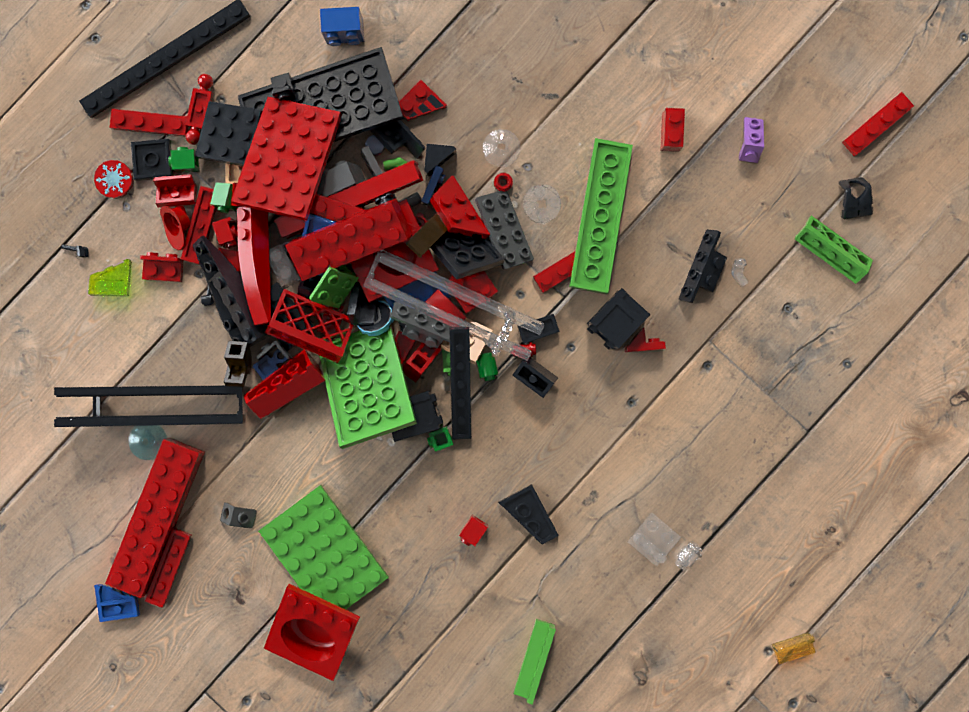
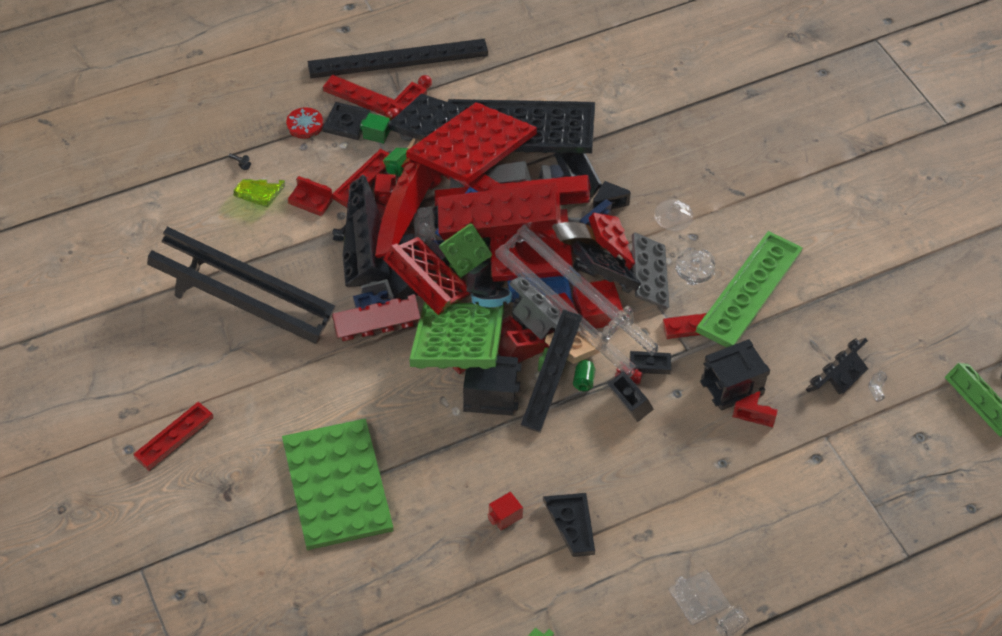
camera: 20 degrees right, 35 degrees down
blue wing [94,584,140,622] -> none
red brick [105,438,205,598] -> none
clear light blue dish [129,425,167,460] -> none
red bracket [153,174,197,208] -> none
red piece [160,206,190,250] -> none
dark grey bracket [220,502,257,528] -> none
dark brown brick [224,341,252,387] -> none
red piece [263,583,360,681] -> none
black bracket [270,72,296,101] -> none
blue brick [320,7,365,46] -> none
red wing [399,80,447,121] -> none
green brick [427,426,454,452] -> none
red plate [494,173,513,192] -> none
red brick [660,108,685,152] -> none
medium lavender bracket [739,117,764,163] -> none

